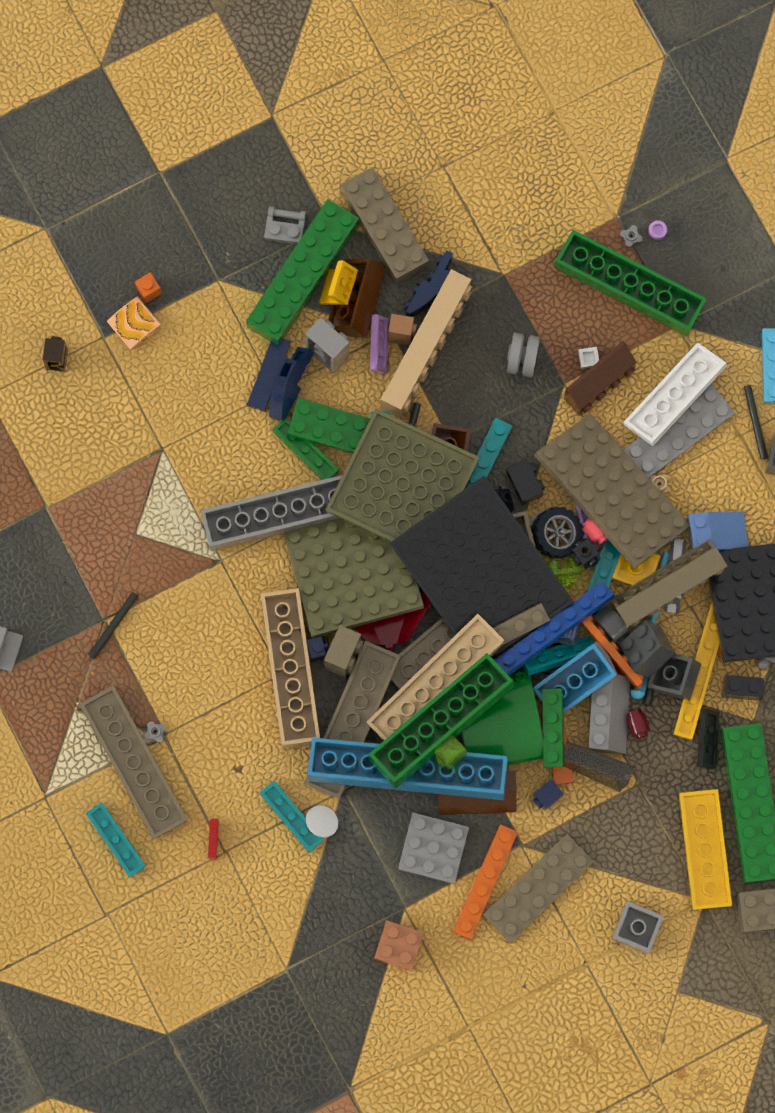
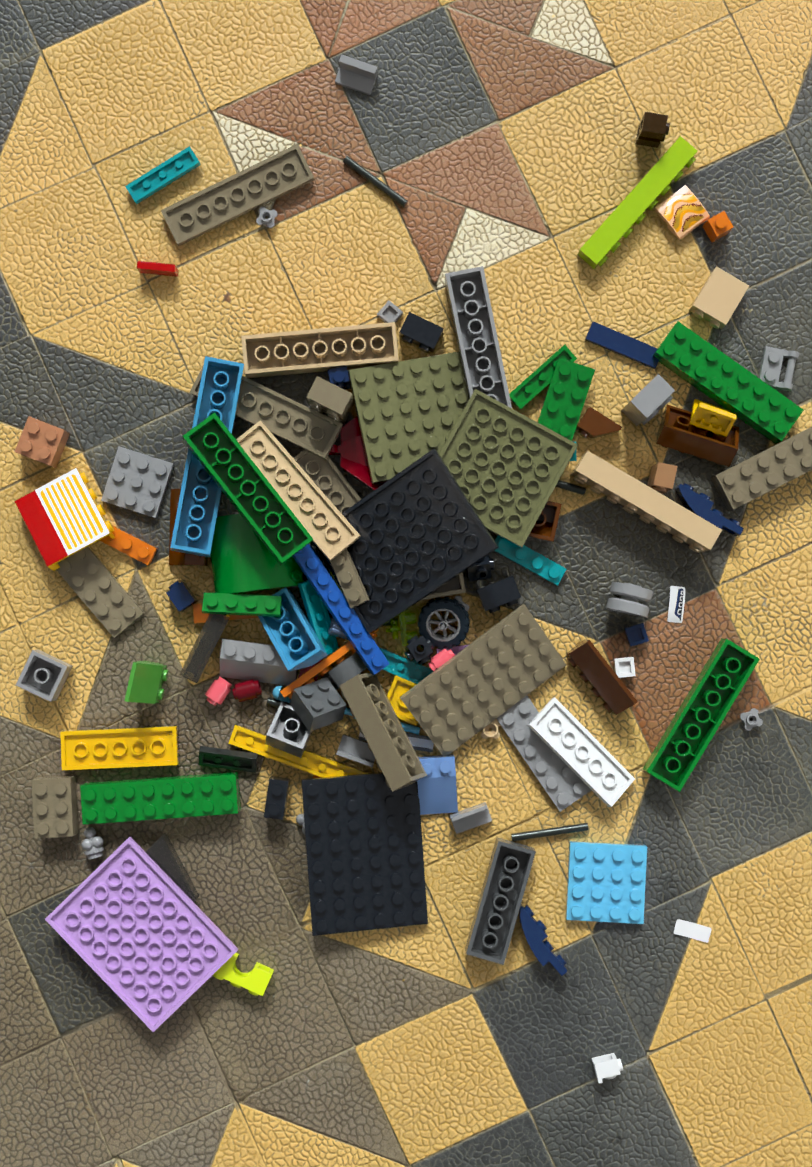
camera: 90 degrees right, 10 degrees up
teal plate [259,781,324,853] -> none
dark blue slope [269,347,314,421] -> none
white sticker [306,806,338,837] -> none
lavender tile [370,314,389,374] -> none
clear neon green brick [435,735,467,770] -> none
lavender tile [648,220,667,240] -> none
none -> panel [15,468,115,571]
none -> bright green slope [124,660,168,704]
none -> coral brick [205,676,232,706]
none -> light grey panel [336,734,375,767]
none -> light grey tile [377,300,403,323]
none -> black brick [399,312,444,353]
none -> light grey panel [450,802,492,834]
none -> reddish brown slope [576,407,622,439]
none -> lime brick [577,136,697,269]
none -> dark blue plate [624,623,649,647]
none -> white sticker [667,586,685,623]
none -> tan brick [689,266,749,329]

